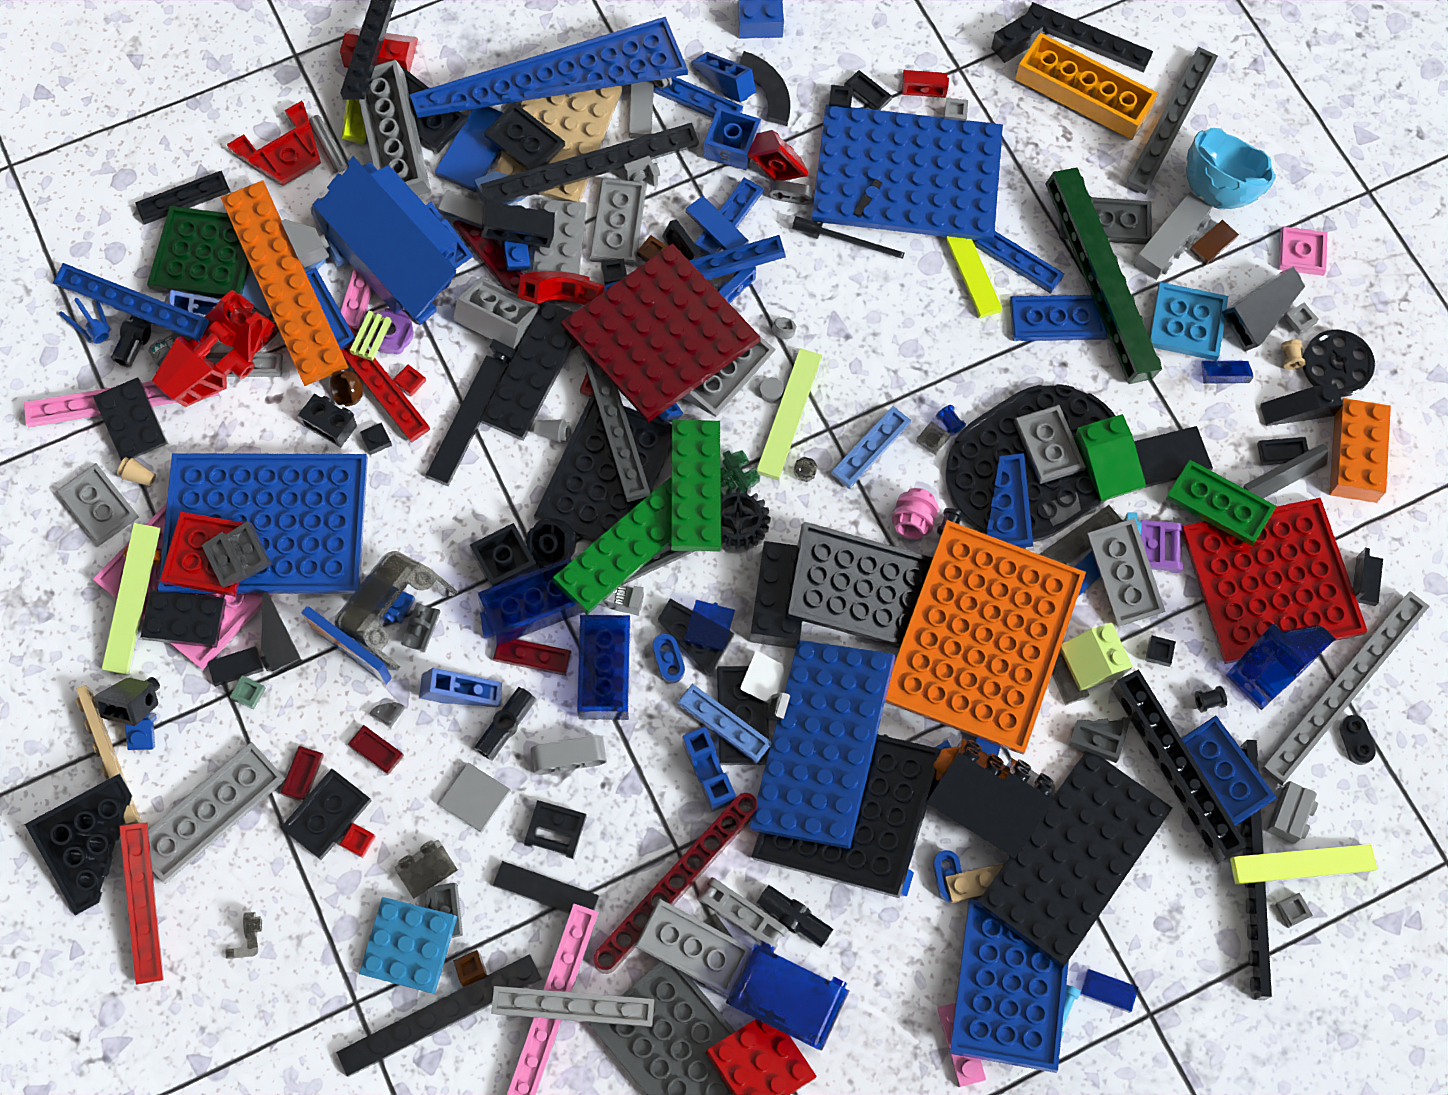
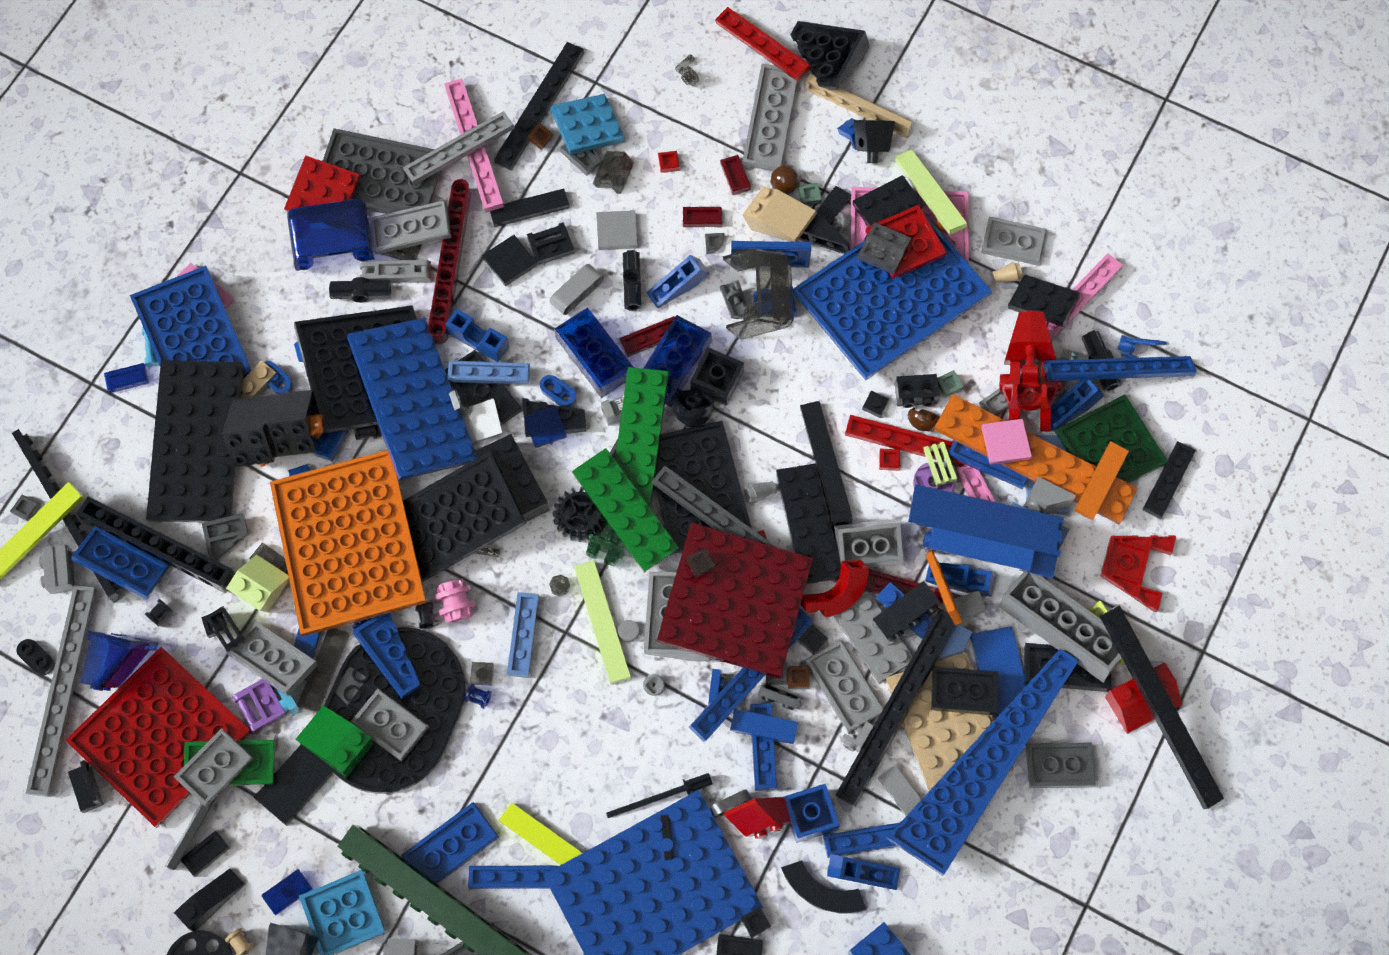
camera: 145 degrees right, 0 degrees up
black plate [280,768,372,860] -> none
light grey axle [309,115,346,172] -> none
orange brick [1329,398,1391,503] -> none
none -> light grey tile [174,728,254,807]
none -> black tile [205,606,246,652]
none -> black tile [482,235,537,286]
none -> clear smoke plate [685,548,715,578]
none -> tan slope [743,186,817,242]
none -> reddish brown hair [770,165,801,195]
none -> light grey plate [833,213,850,232]
none -> orange tile [925,551,963,625]
none -> sand green plate [937,370,964,398]
none -> bright pink tile [981,419,1032,465]
none -> dark grey plate [1026,742,1096,788]
none -> orange tile [1074,441,1129,521]

